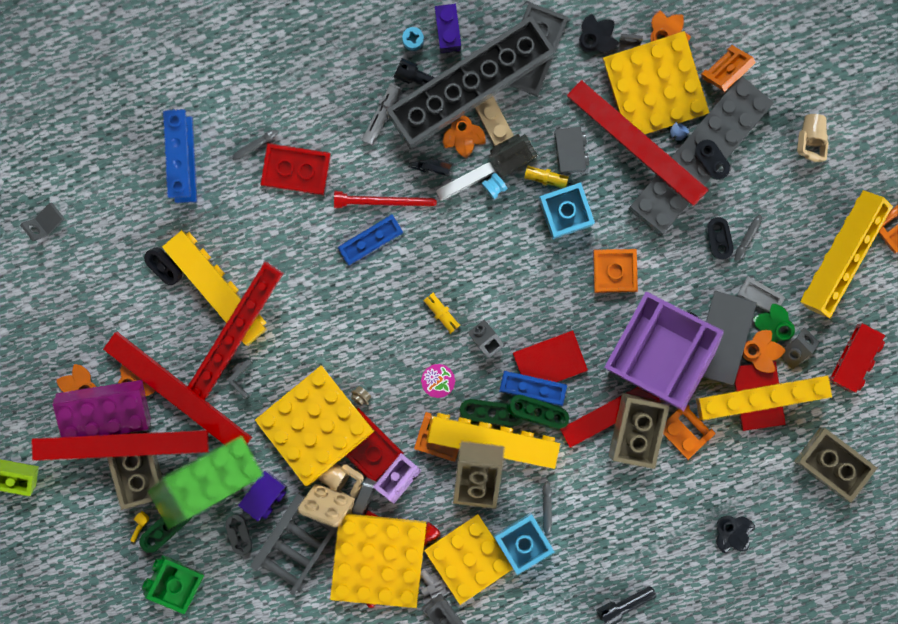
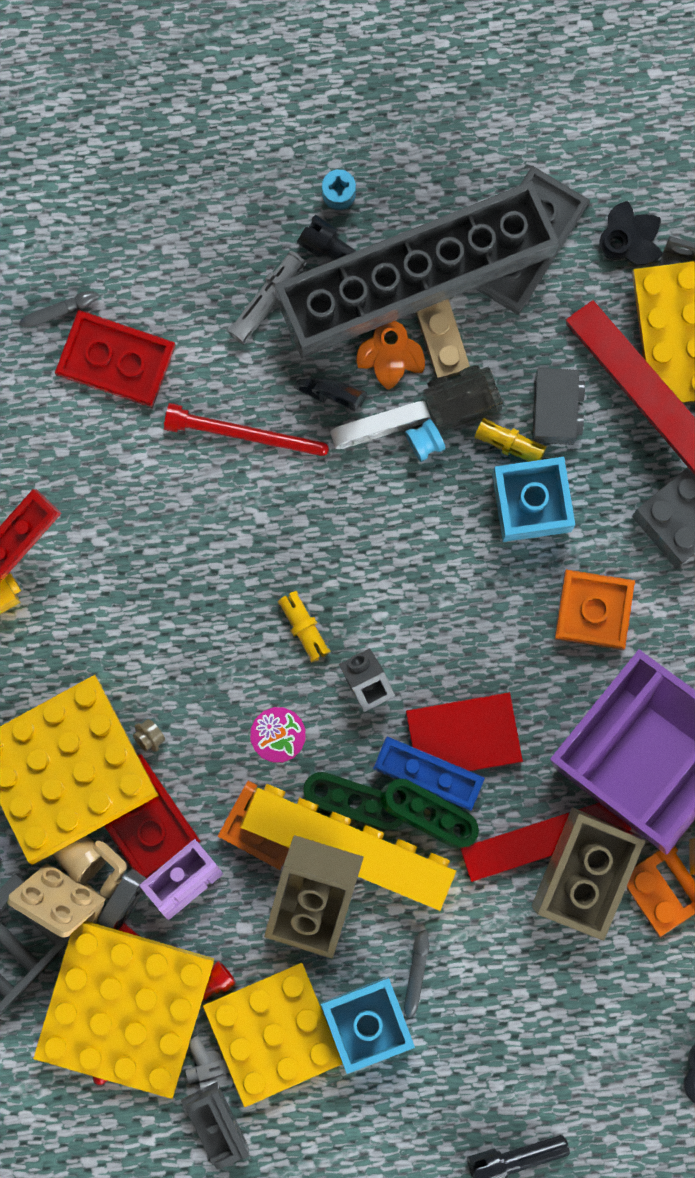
camera: 10 degrees right, 5 degrees down
blue tile [338,214,404,266] -> none
dark purple brick [435,3,461,54] -> none

